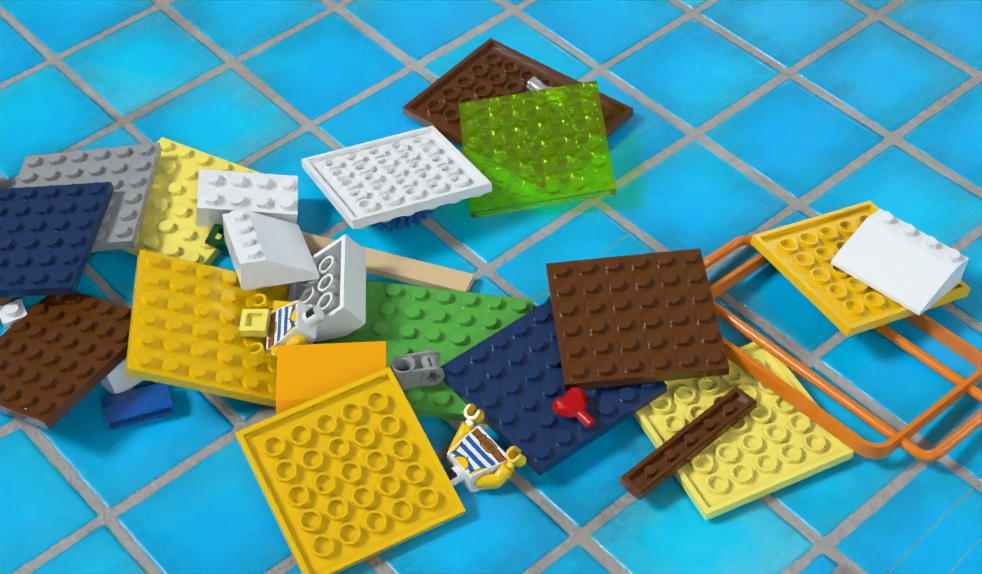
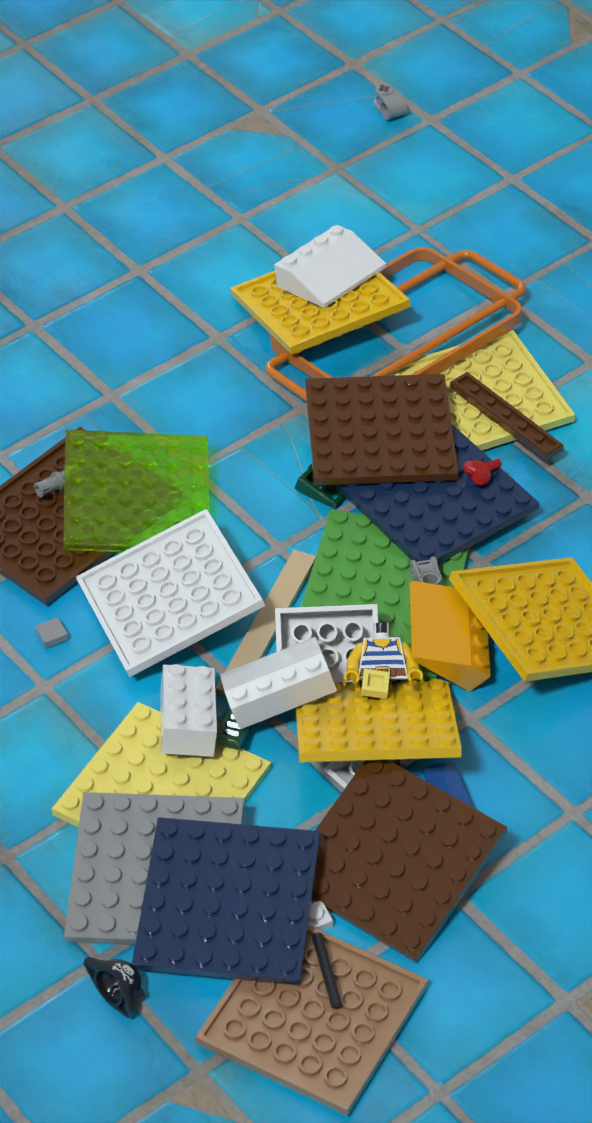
camera: 90 degrees left, 0 degrees up
torso [446,404,526,493] -> none
none -> light grey tile [35,617,68,649]

